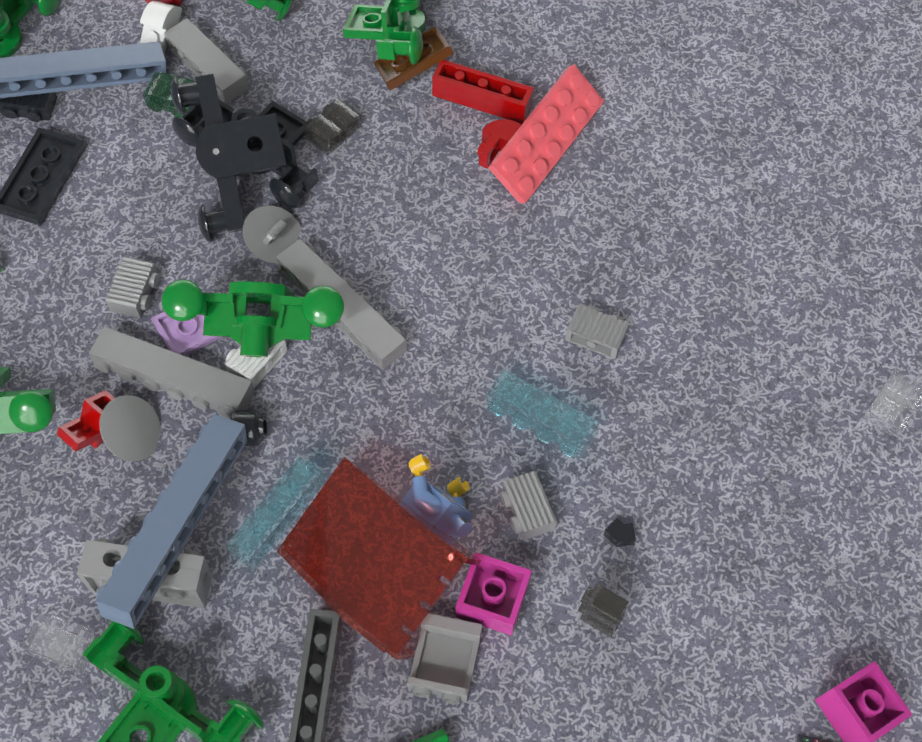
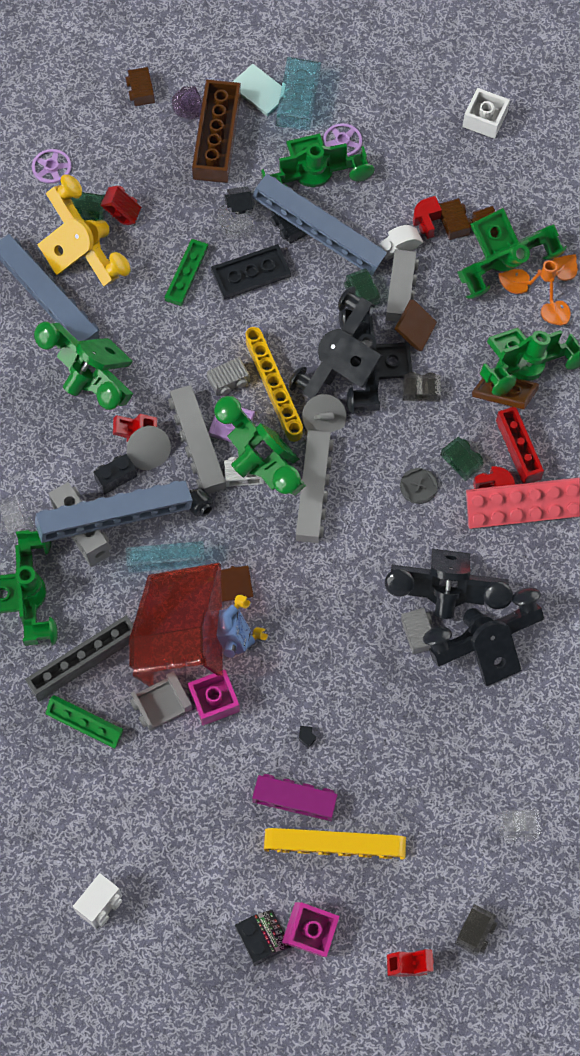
camera: 50 degrees right, 5 degrees up
clear light blue brick [486,369,600,459] -> none
light grey brick [500,471,557,541] -> none
clear smoke brick [578,583,629,638] -> none
none -> black brick [93,454,137,495]
none -> reddish brown piece [217,565,254,602]
none -> yellow beam [245,327,303,442]
none -> magenta brick [252,774,337,822]
none -> yellow beam [264,828,406,860]
none -> black piece [385,548,513,619]
none -> reddish brown tile [394,299,437,351]
none -> dark grey tile [400,468,438,504]
none -> black piece [423,587,544,686]
none -> clear green brick [440,436,484,481]

